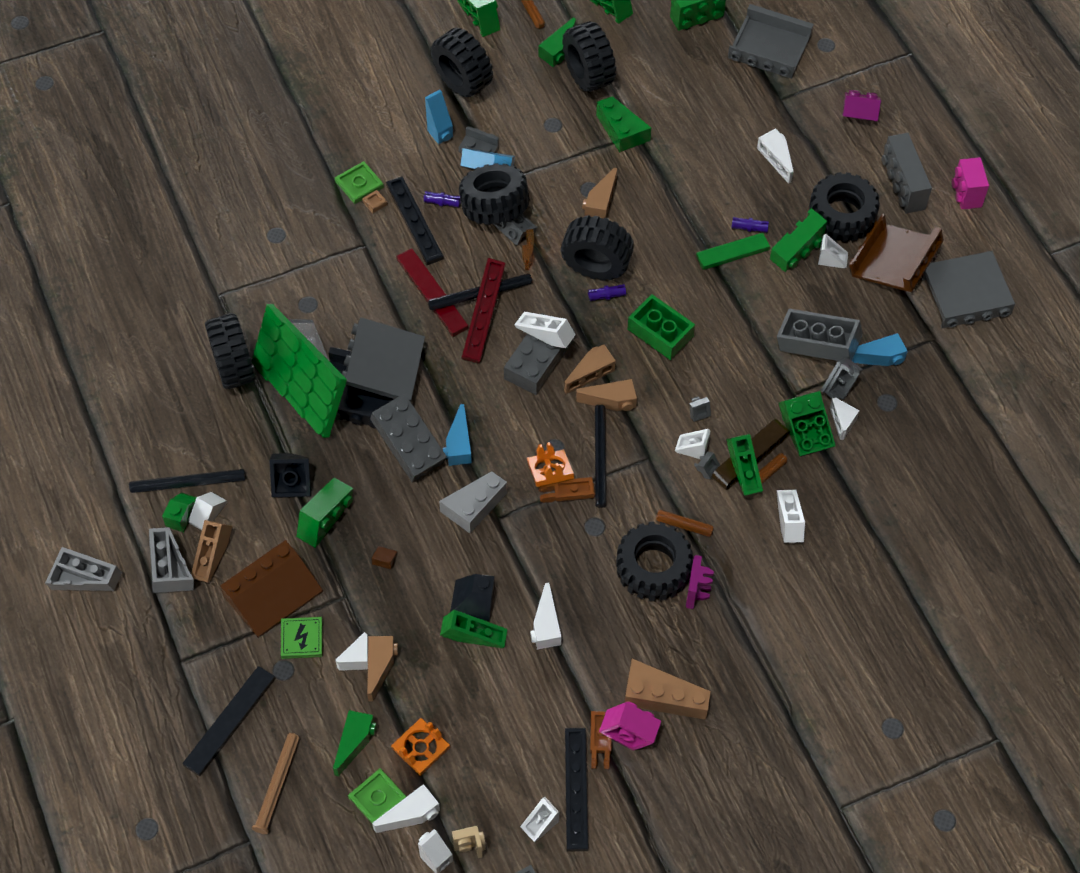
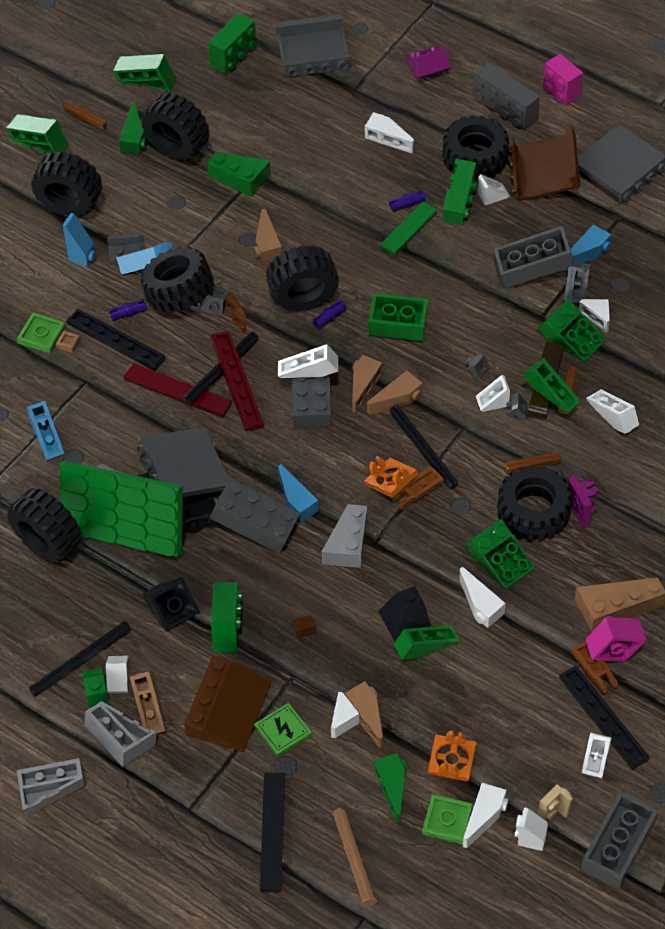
camera: 30 degrees left, 5 degrees down
none -> dark azure slope [26,401,65,460]
none -> green slope [464,519,535,590]

